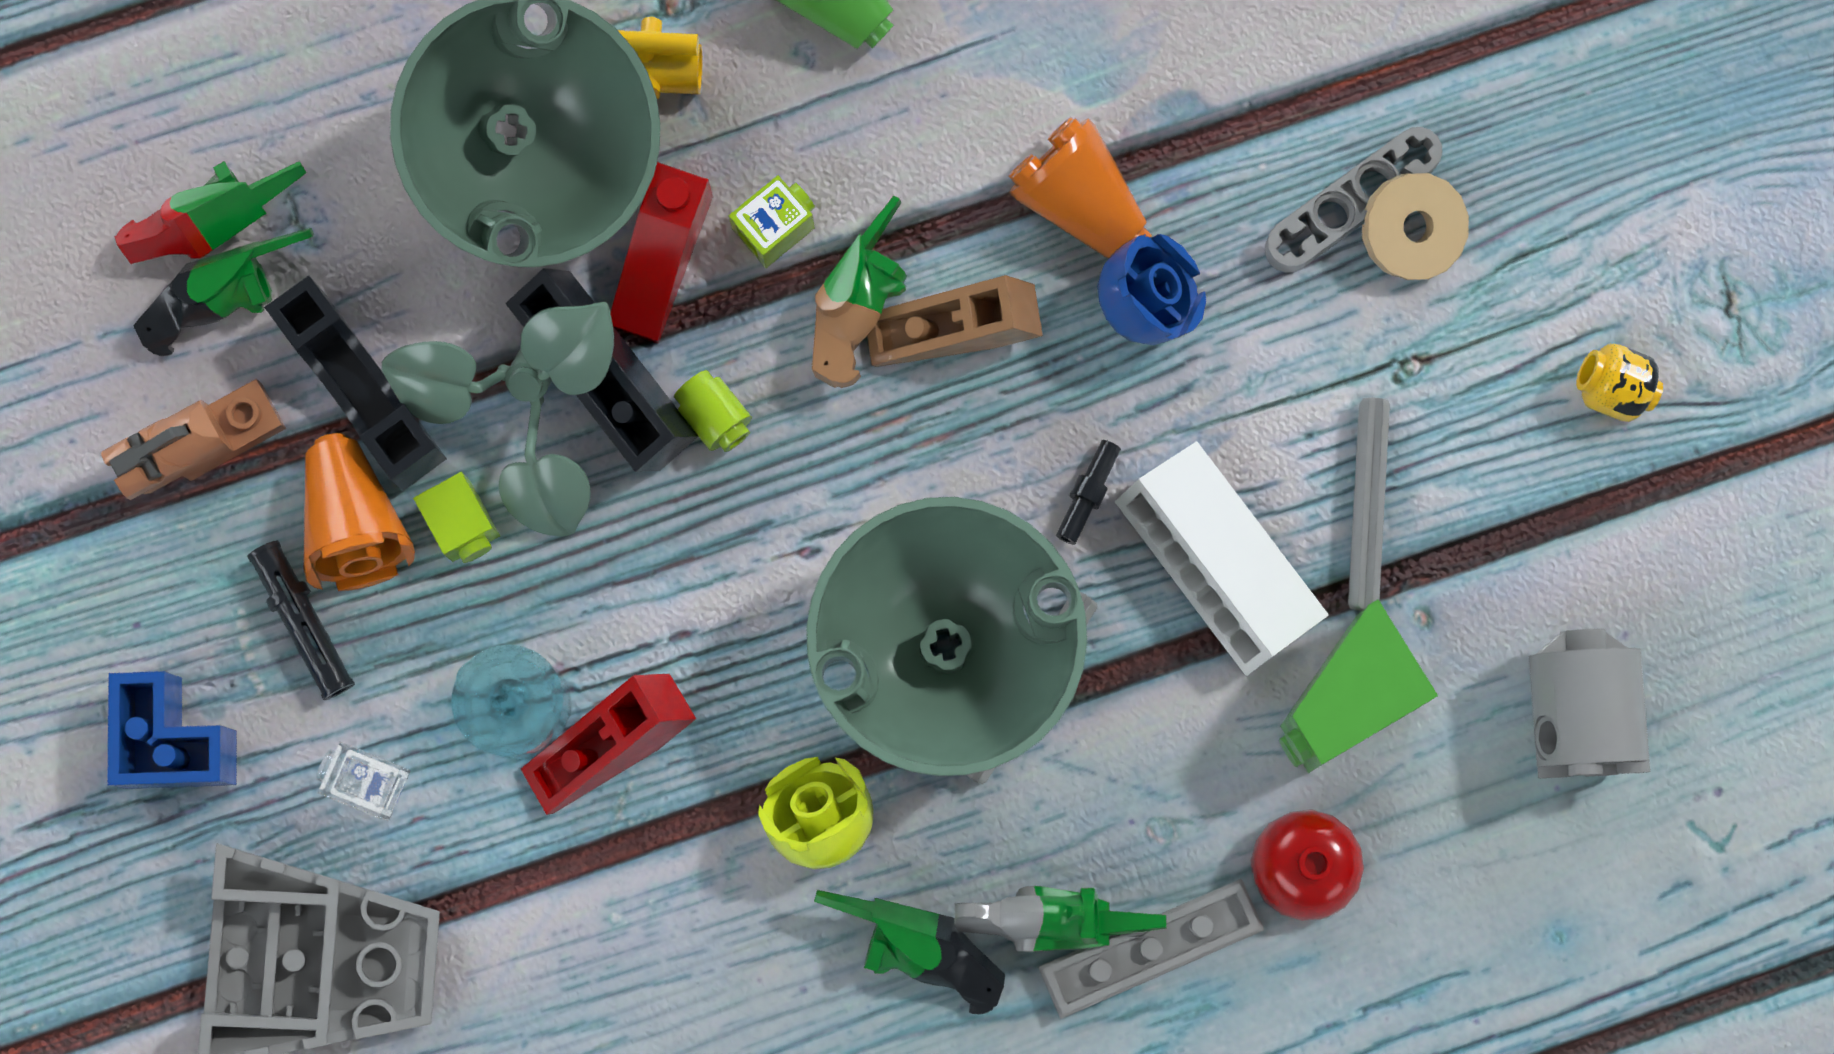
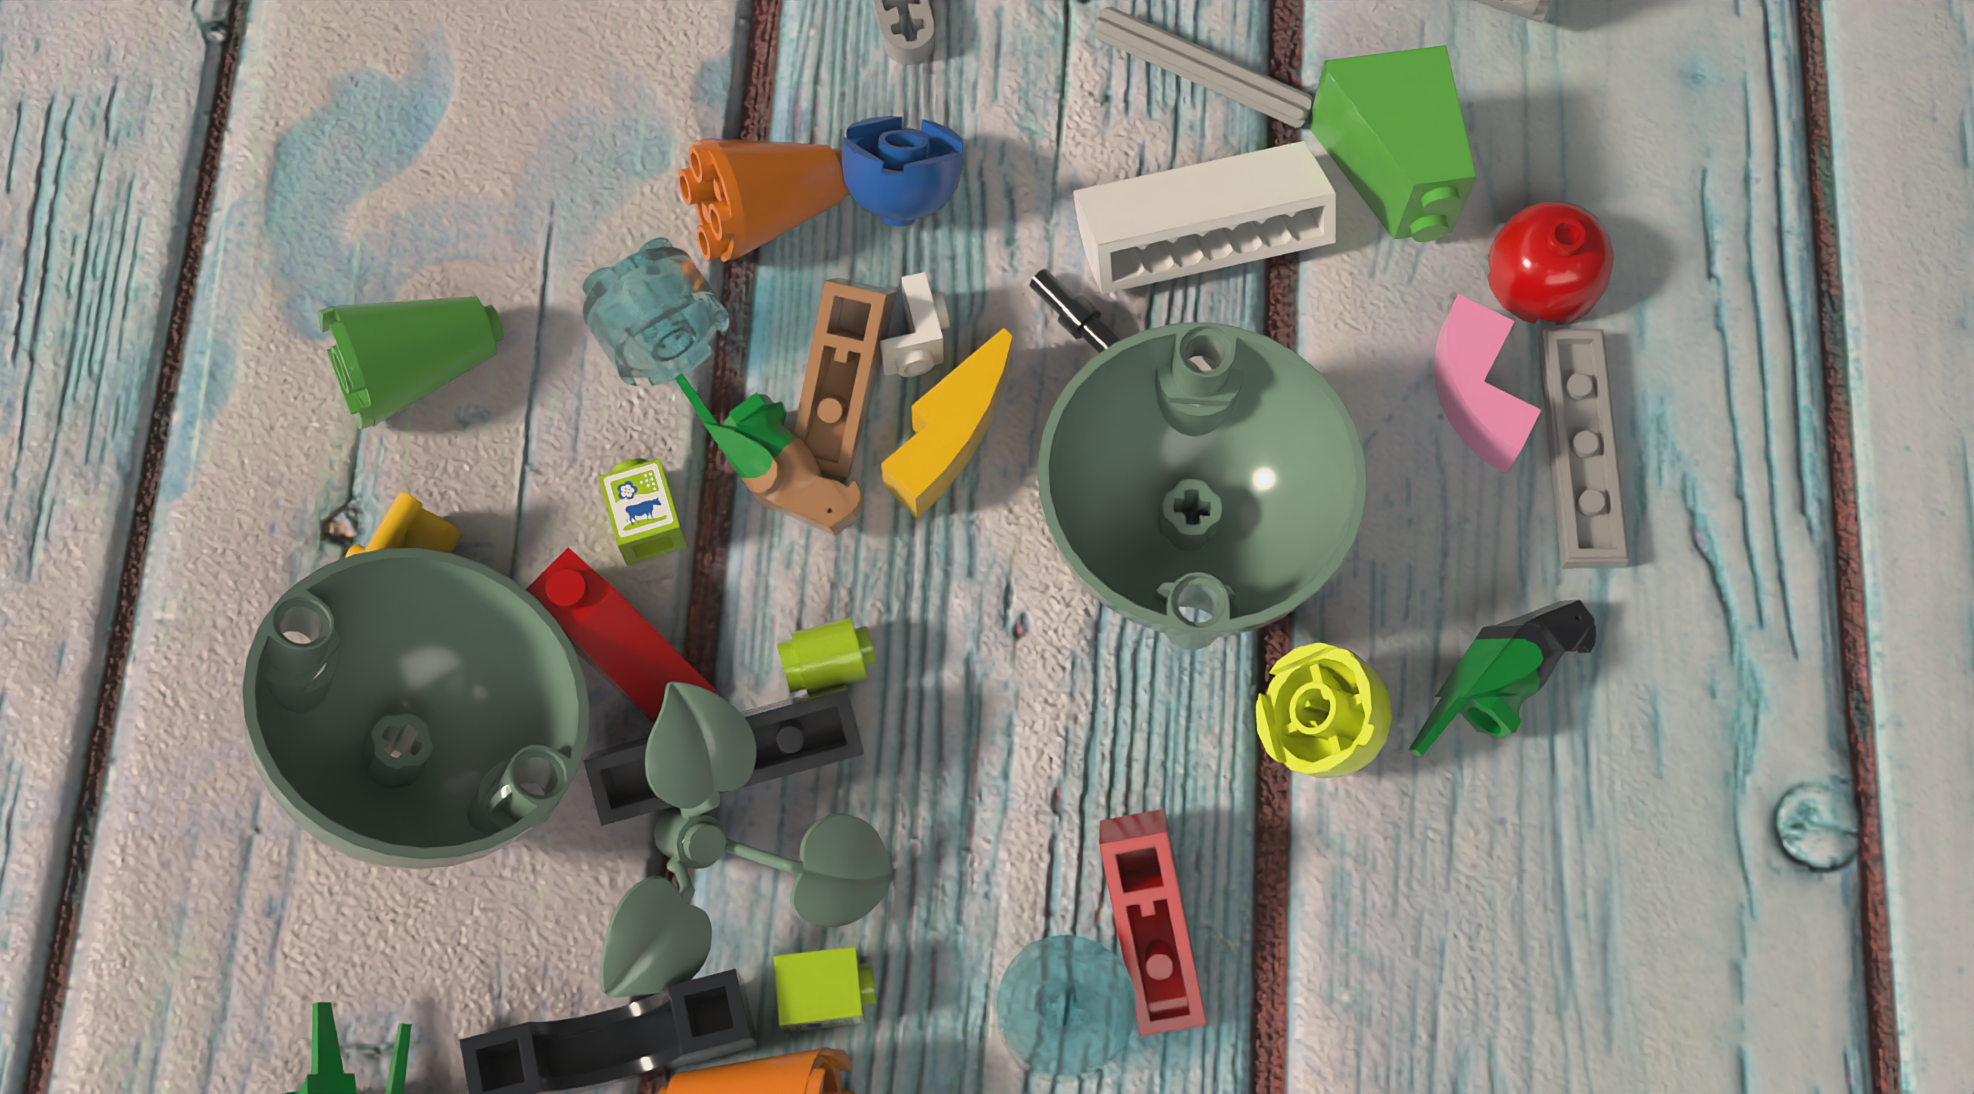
camera: 70 degrees left, 10 degrees down
animal [954,886,1167,953] -> none
none -> clear light blue brick [582,237,729,386]
none -> white bracket [880,272,950,377]
none -> yellow slope [881,328,1012,520]
none -> bright pink brick [1434,294,1541,473]

